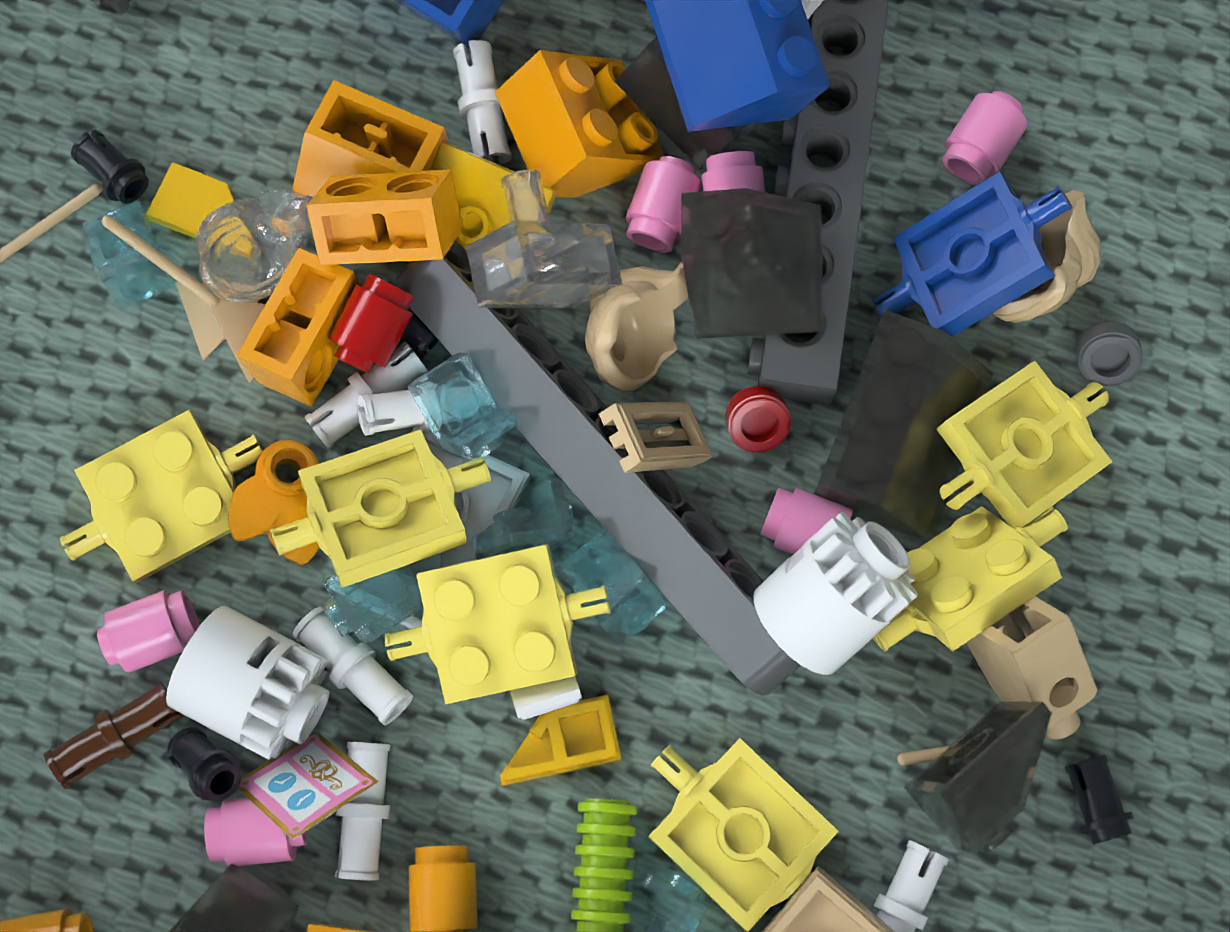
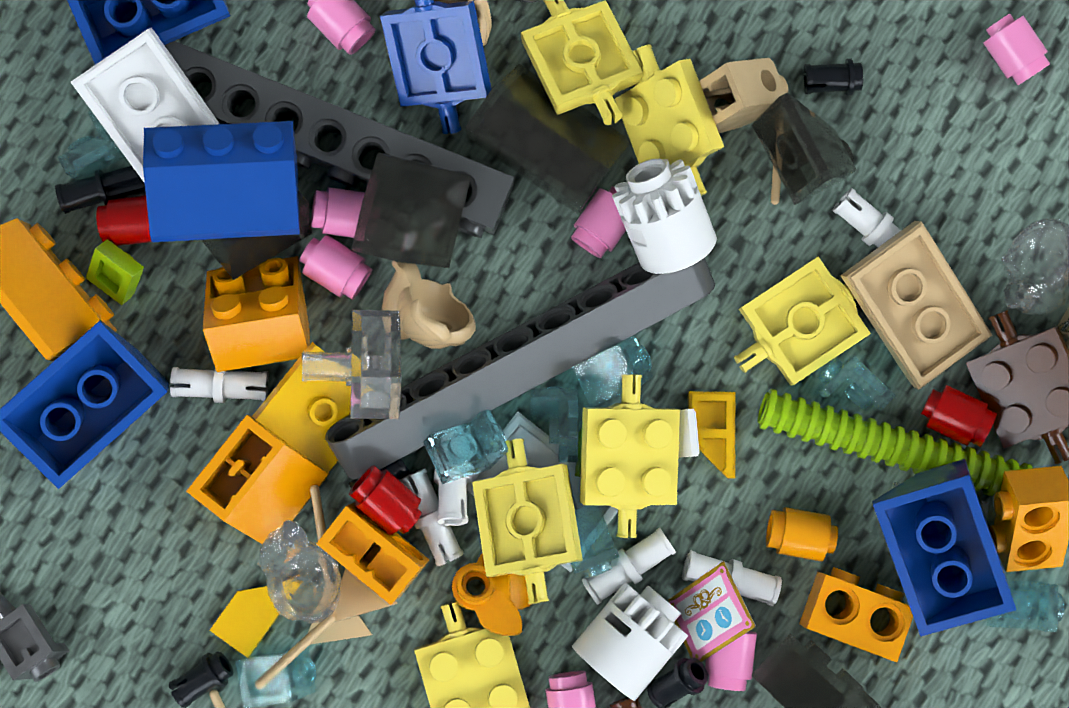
camera: 85 degrees left, 10 degrees up
light orange brick [306,169,463,265] -> none
tan tile [599,402,712,473] -> none
red tile [725,386,791,453] -> none

